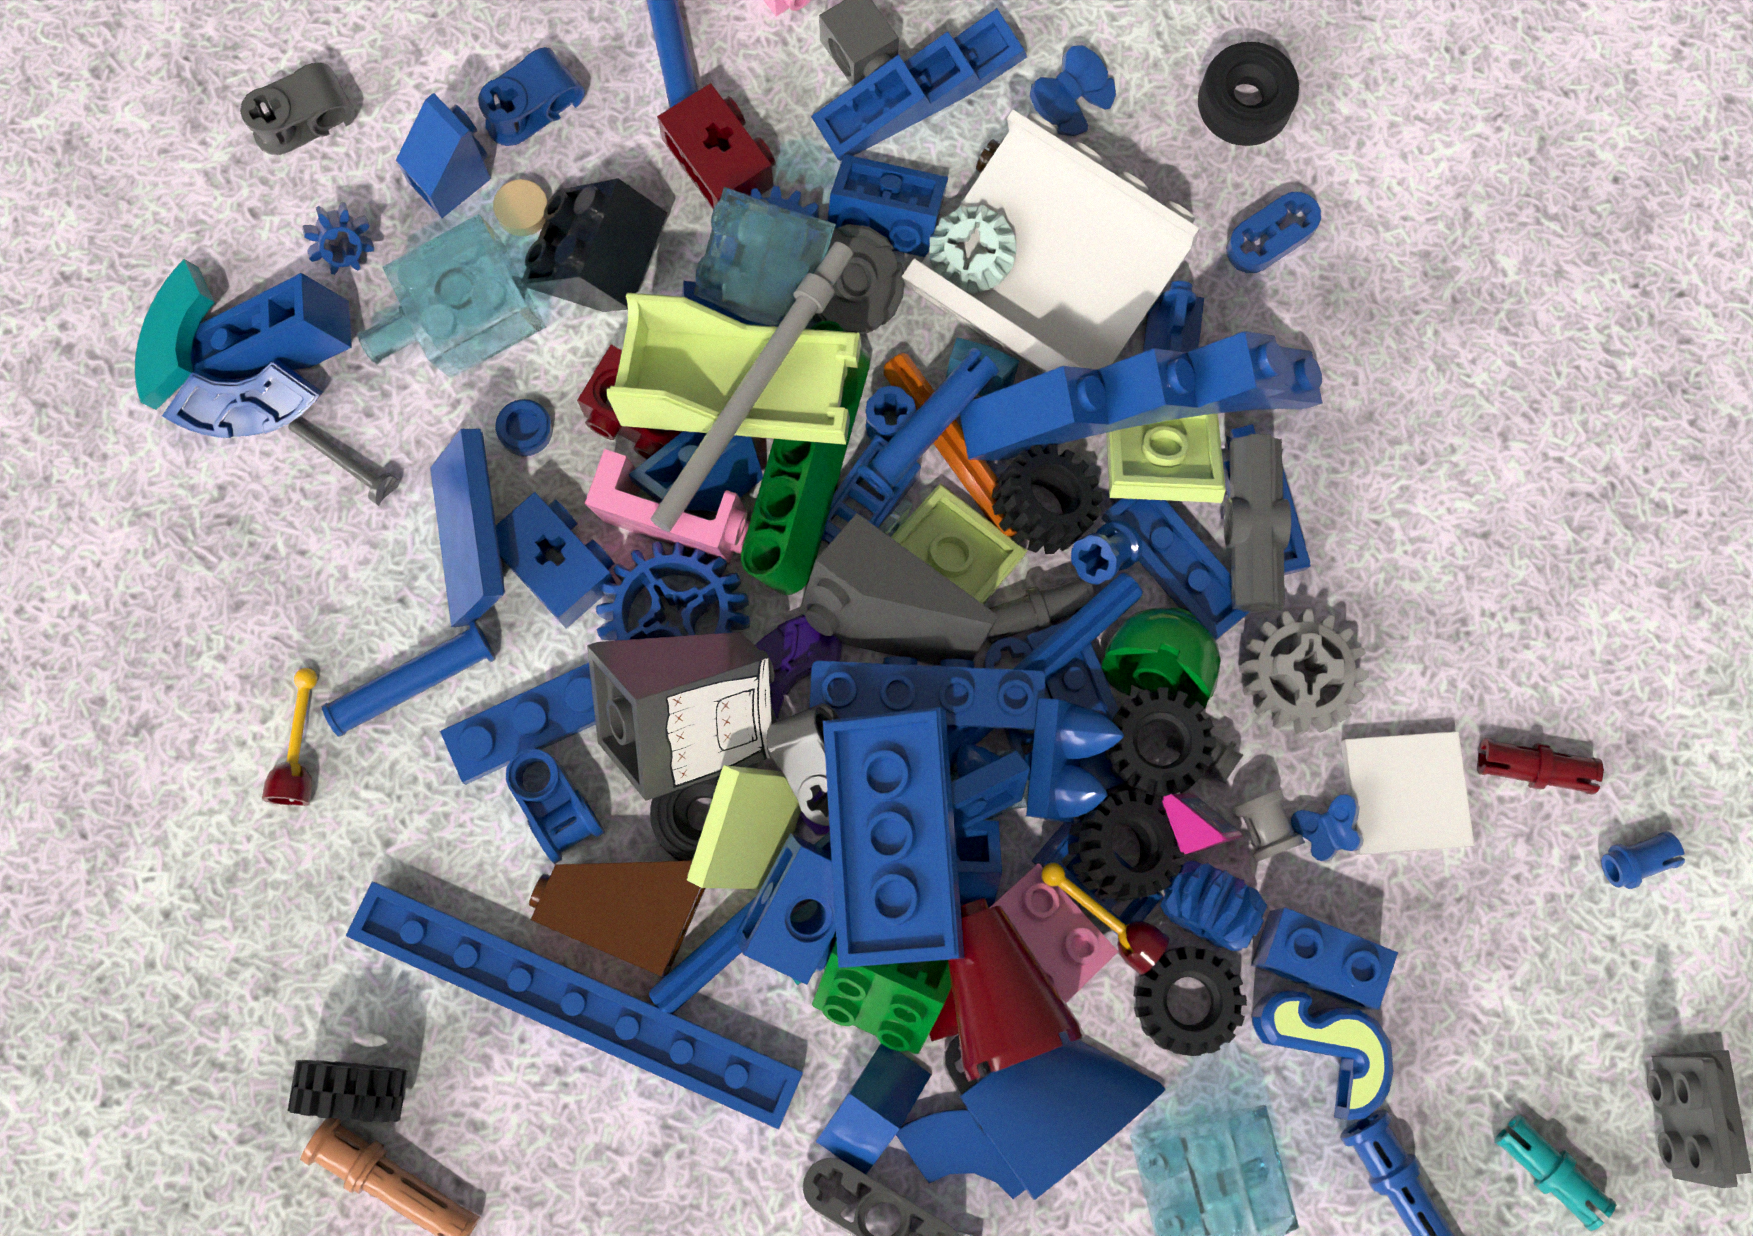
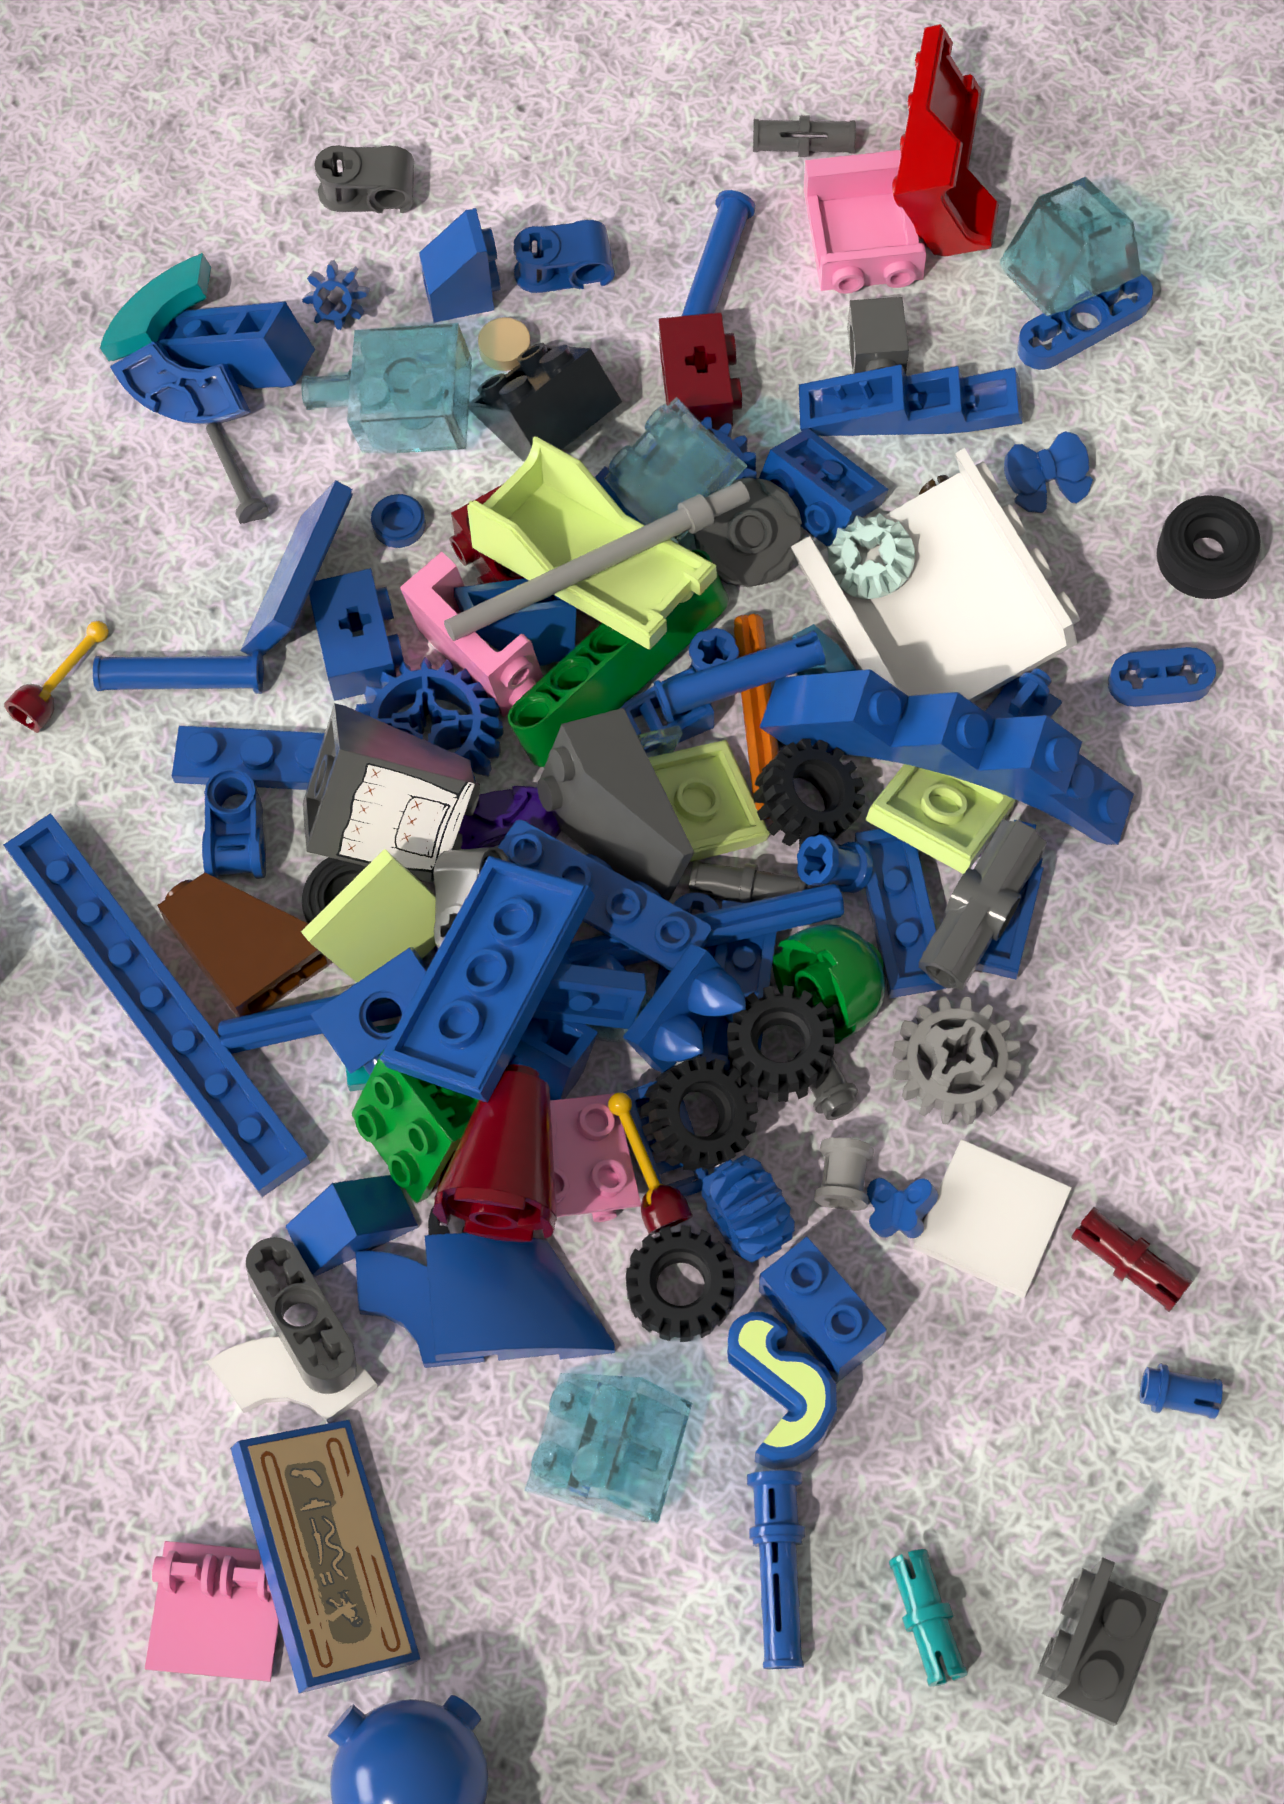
camera: 35 degrees right, 10 degrees down
dark pink slope [1162,793,1244,854] -> none

